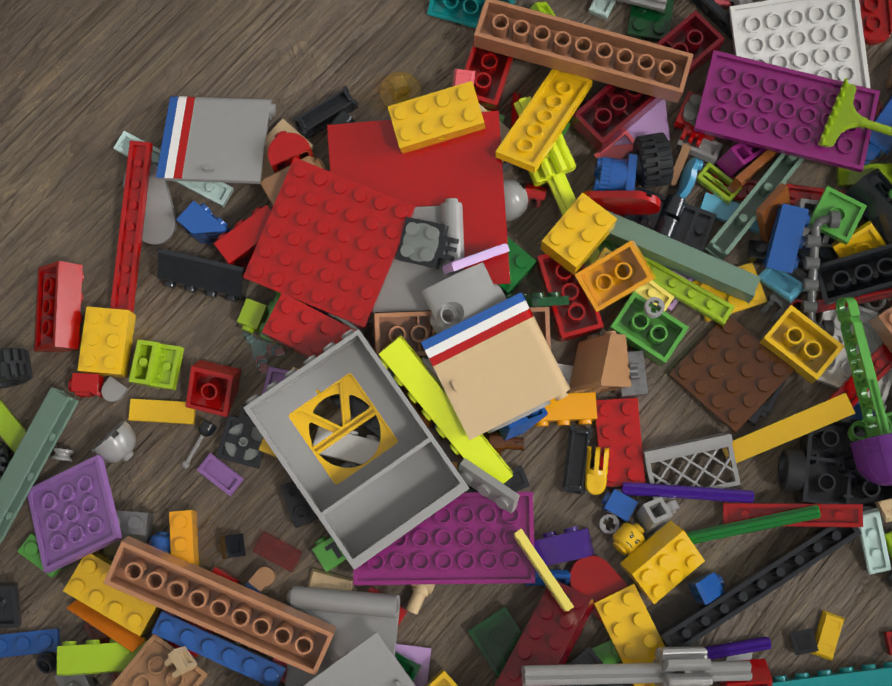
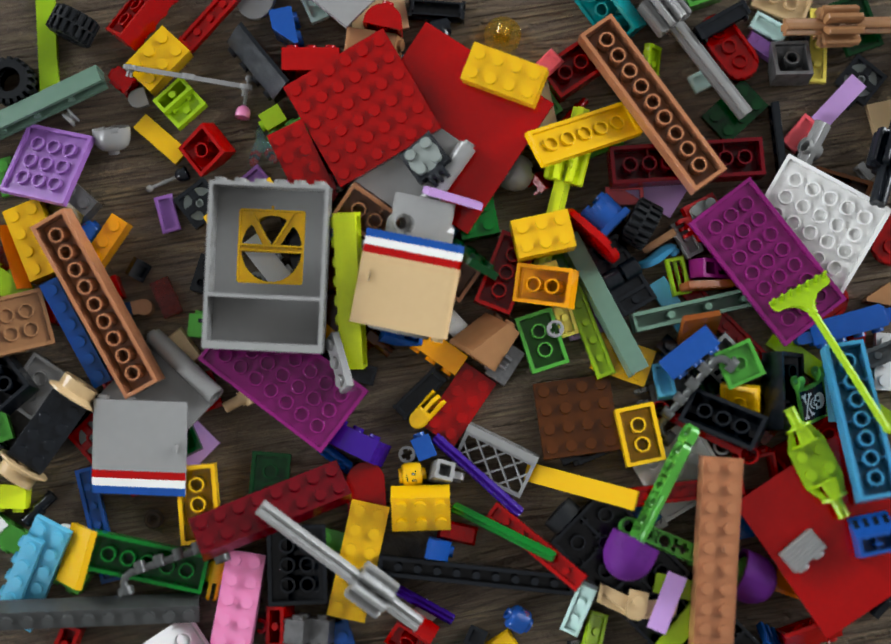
camera: 40 degrees right, 5 degrees up
tan tile [164,646,198,678] -> none
light yellow tile [513,529,574,612] -> none
none -> light grey piece [123,64,253,97]
none -> bright pink hinge [235,75,252,121]
none -> red tile [437,521,478,546]
none -> blue head [503,605,534,634]

